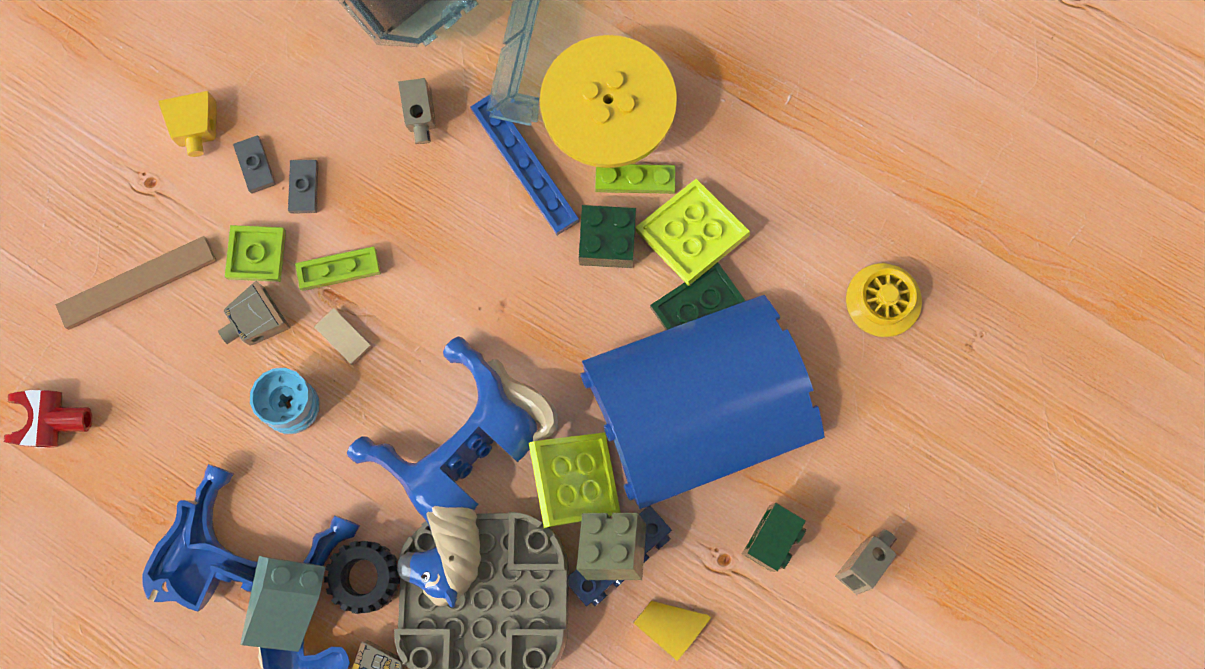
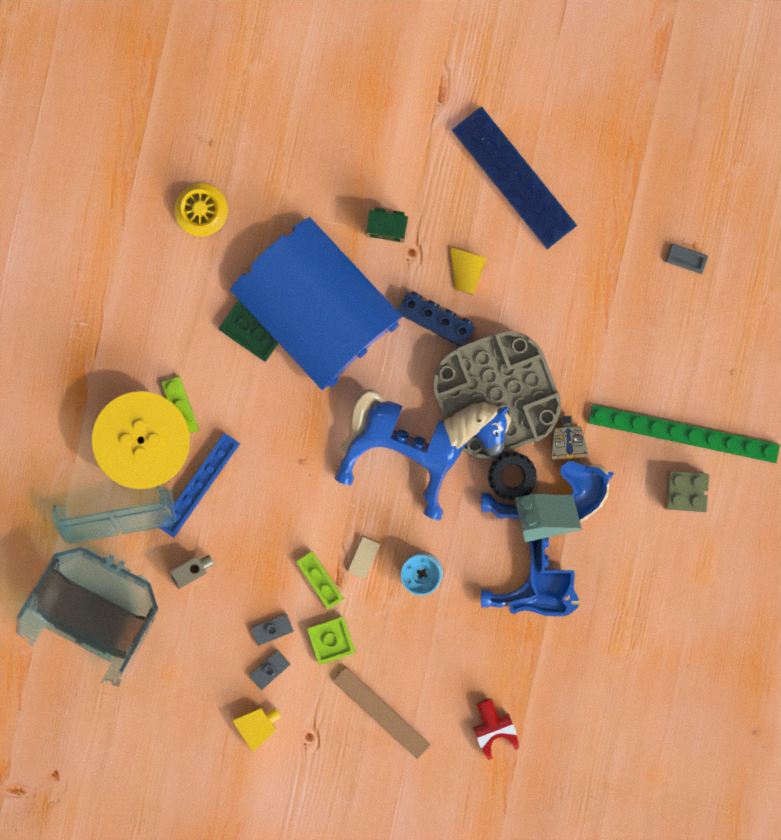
camera: 115 degrees left, 10 degrees up
dark tan torso [218,281,290,346] -> none
neon yellow plate [529,432,621,528] -> none
olive piece [577,513,647,580] -> none
dark green brick [578,205,636,268] -> none
neon yellow plate [635,179,750,286] -> none
dark tan torso [835,529,897,595] -> none

